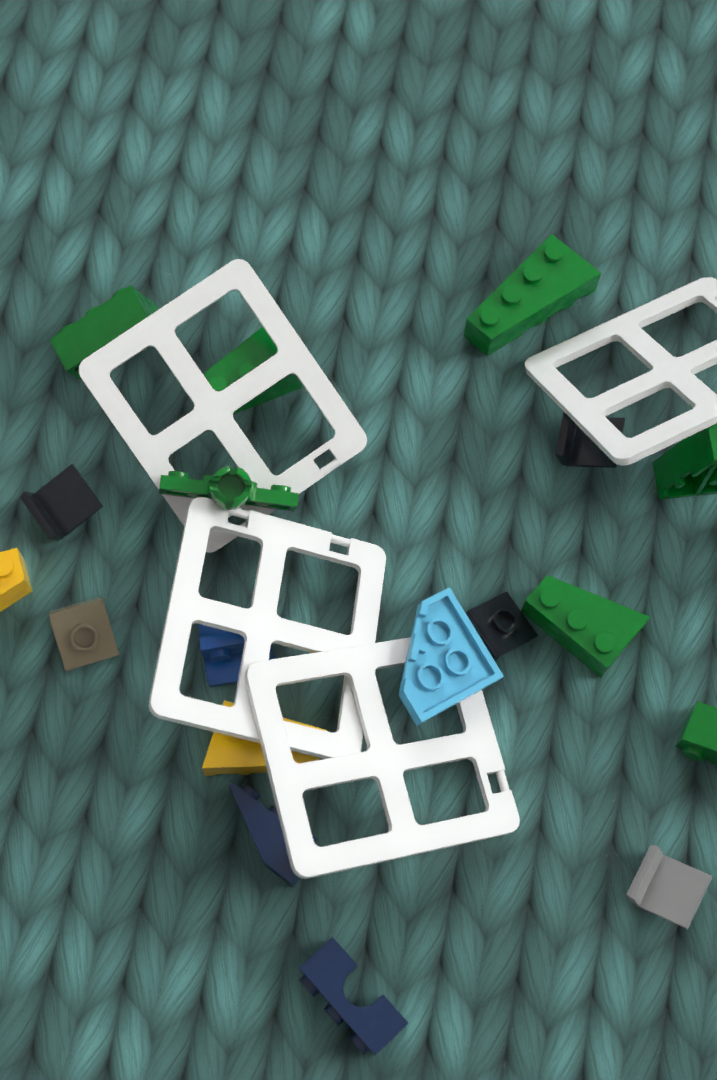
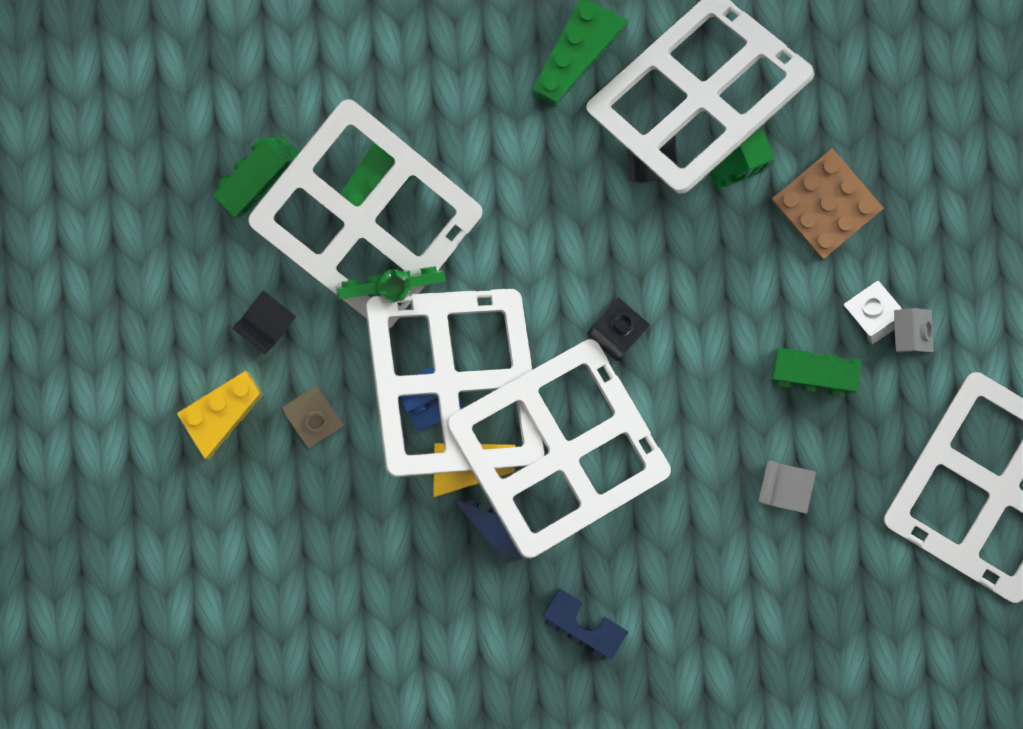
camera: 15 degrees left, 15 degrees up
medium azure plate [398,587,504,726] -> none
green wedge [521,575,650,678] -> none

